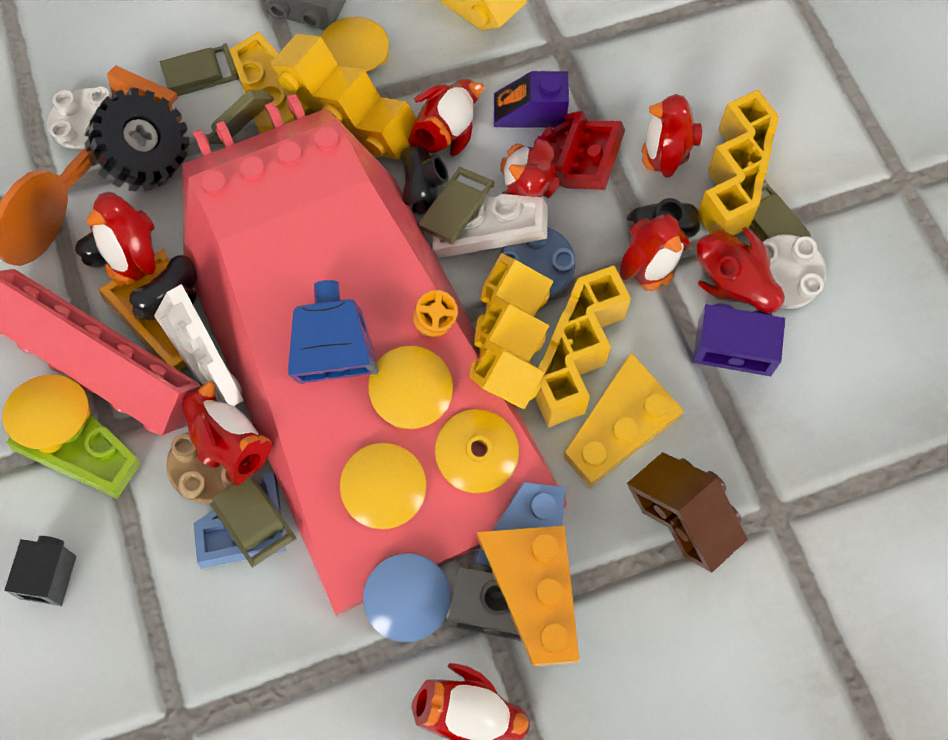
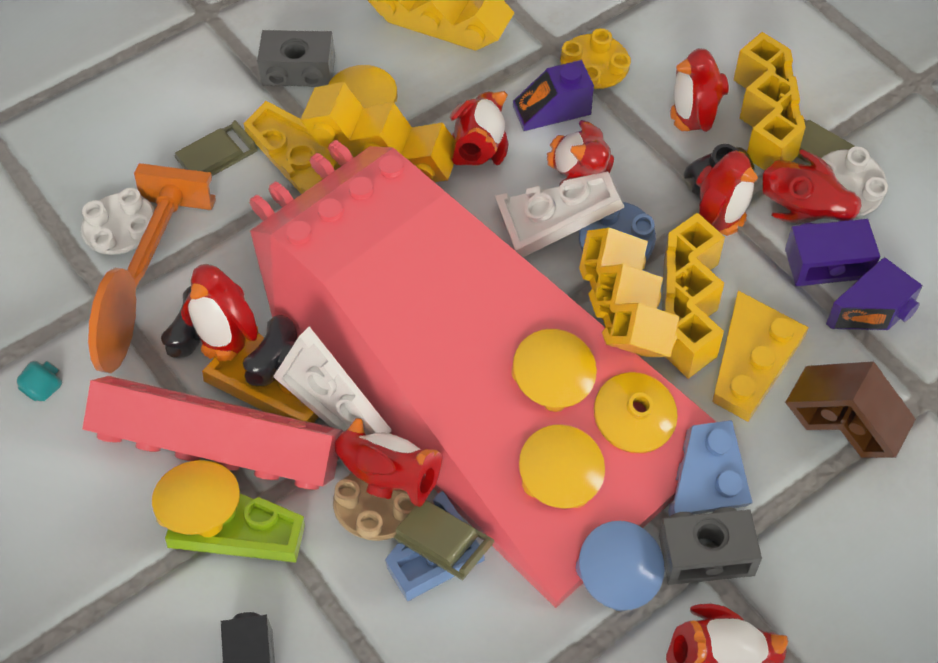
camera: 15 degrees left, 10 degrees down
black bush [85,88,189,192] -> none
olive piece [205,89,275,144] -> none
blue torso [288,280,378,384] -> none
black piece [400,145,449,214] -> none
light orange wheel [413,290,458,338] -> none
olive piece [418,167,495,245] -> none
light orange wing [477,526,580,667] -> none
red slope [541,111,625,190] -> none
none -> yellow dish [560,28,631,89]
none -> dark purple slope [826,257,923,330]

